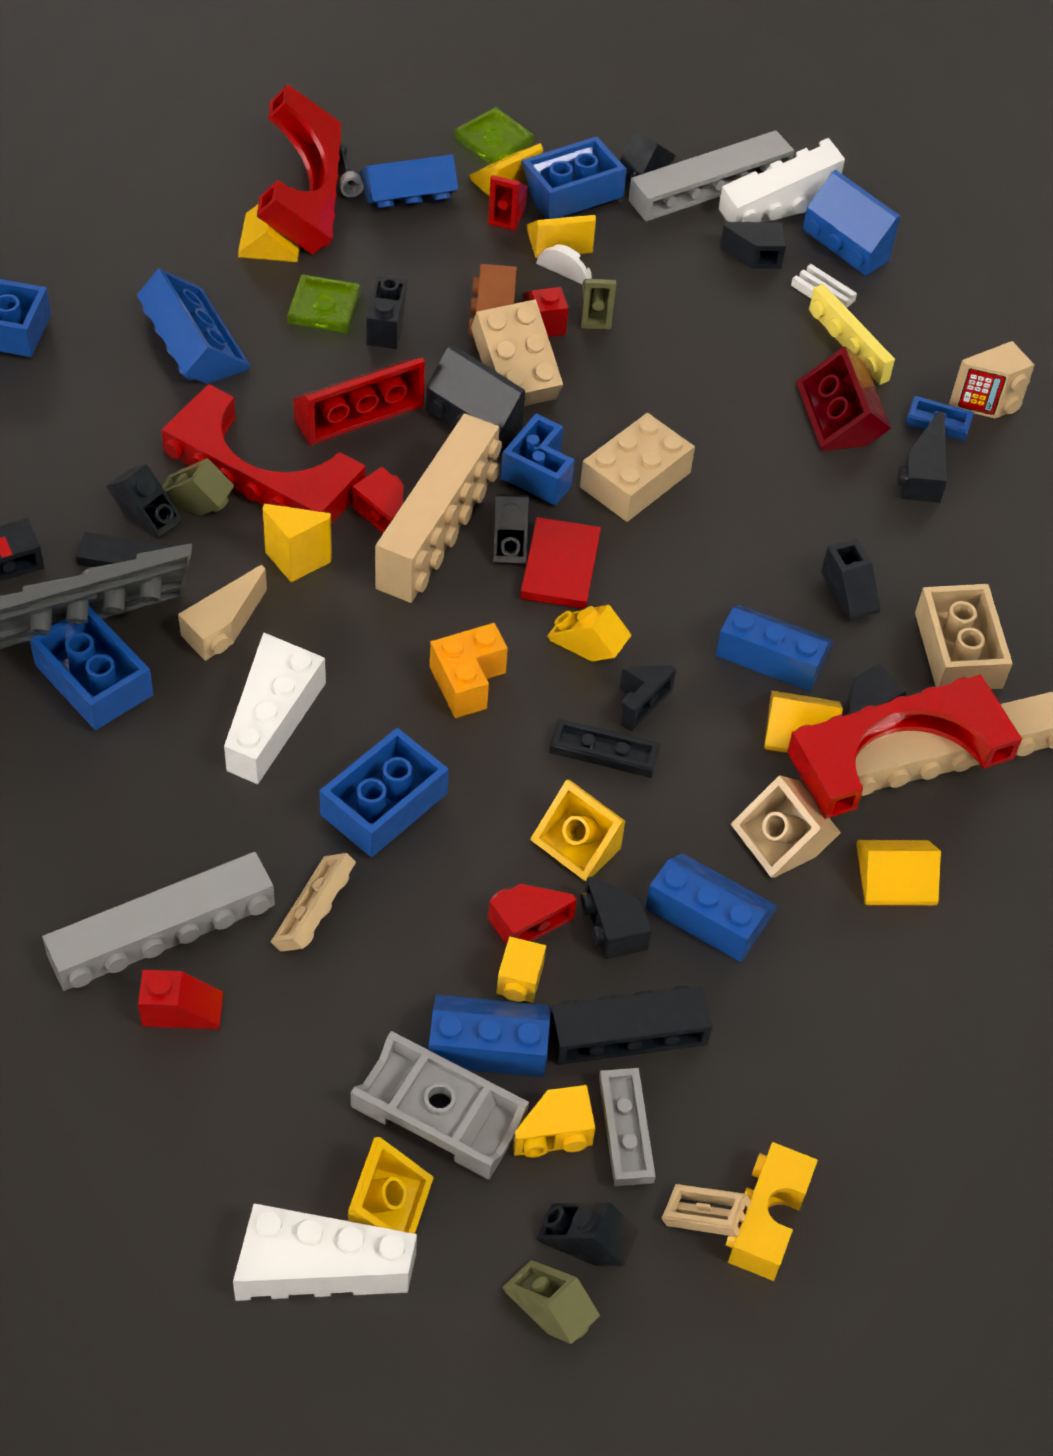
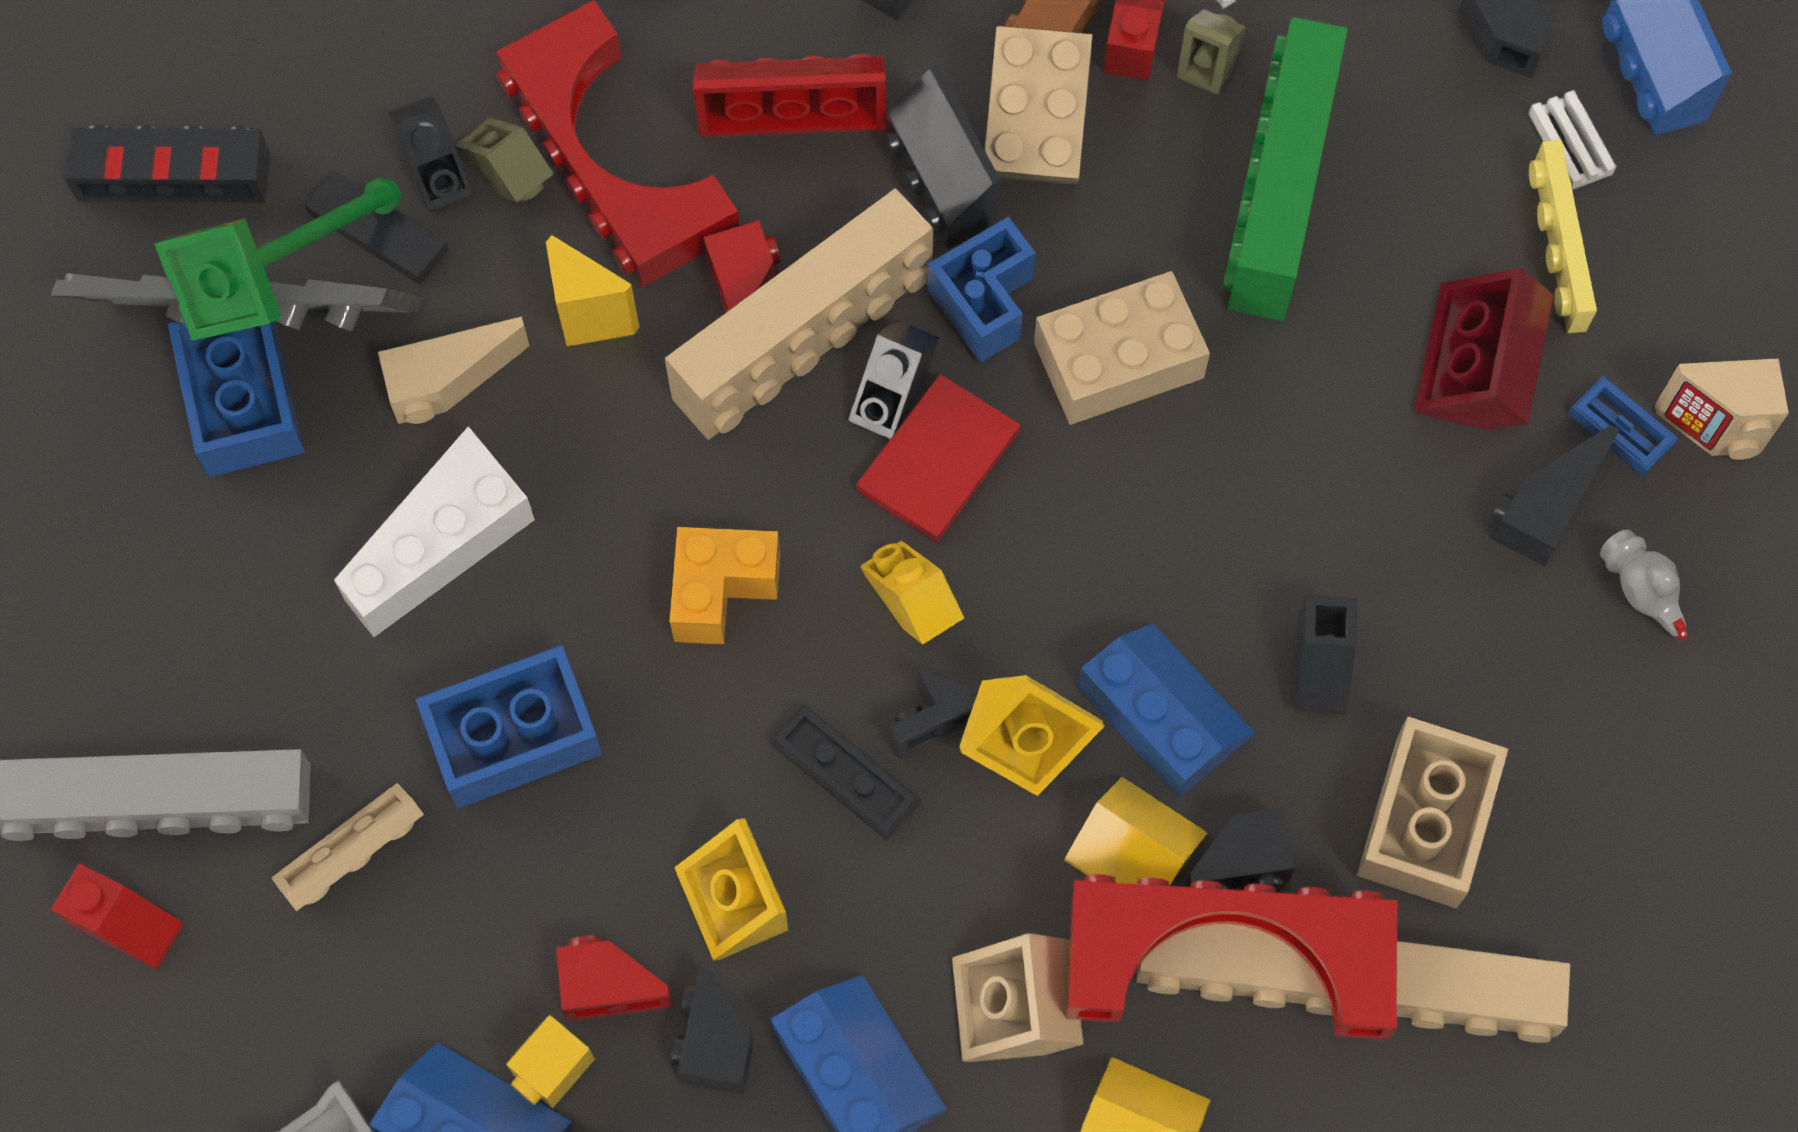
camera: 30 degrees right, 15 degrees up
none -> green tile [154,178,401,341]
none -> yellow slope [959,675,1105,796]
none -> green brick [1222,17,1348,321]
none -> light grey animal [1600,530,1688,641]

